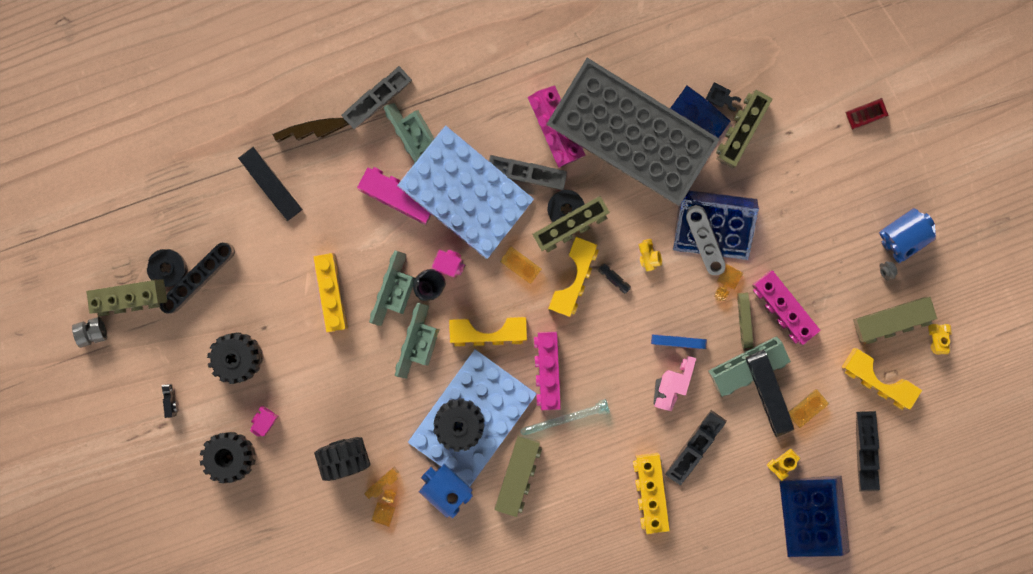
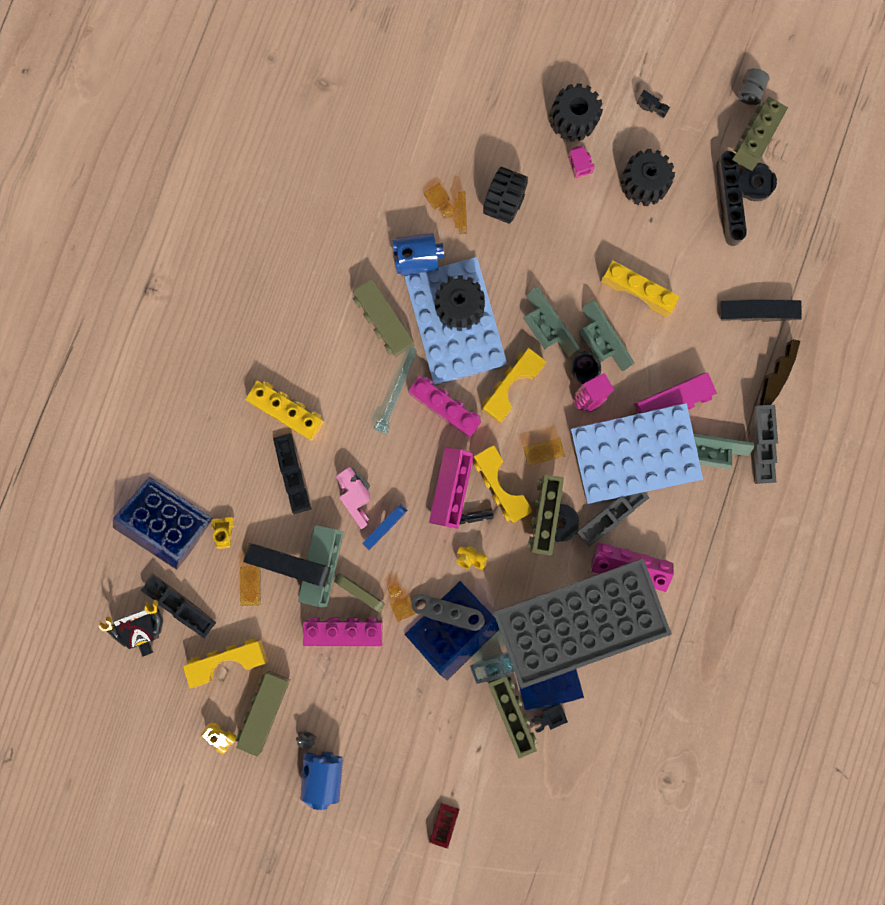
camera: 130 degrees right, 5 degrees down
none -> torso [99,600,164,657]
none -> dark pink brick [429,448,474,529]
none -> clear light blue brick [470,652,515,684]

